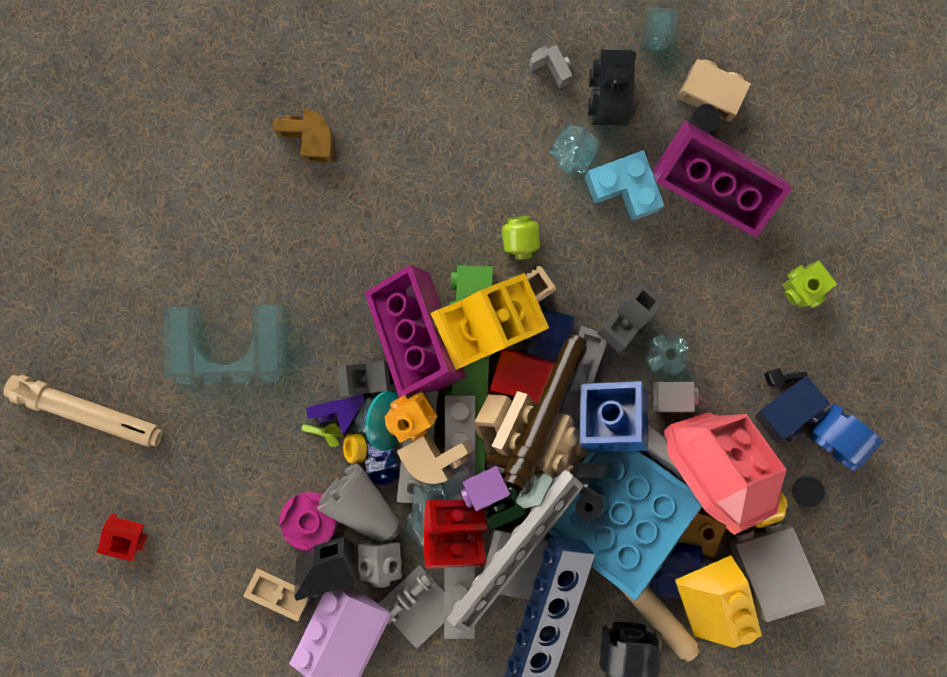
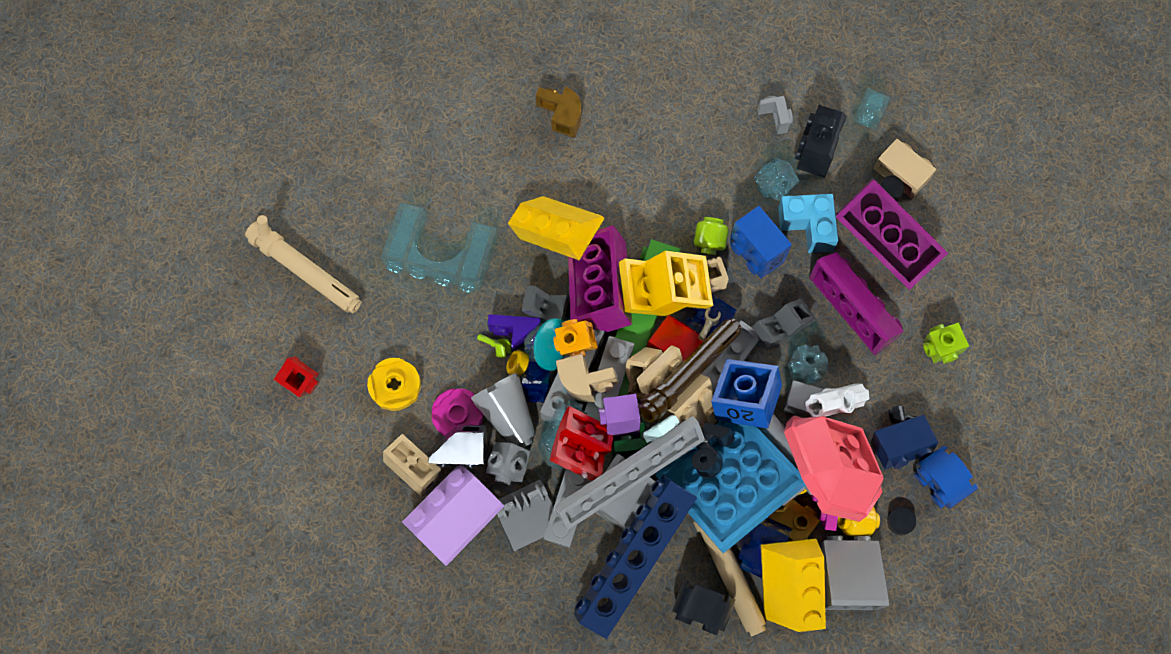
camera: 10 degrees right, 15 degrees down
none -> yellow plate [367,358,421,411]
none -> yellow slope [508,196,604,260]
none -> dark tan hand [698,308,721,341]
none -> blue brick [730,206,792,279]
none -> white piece [805,384,869,417]
none -> magenta slope [809,252,904,356]

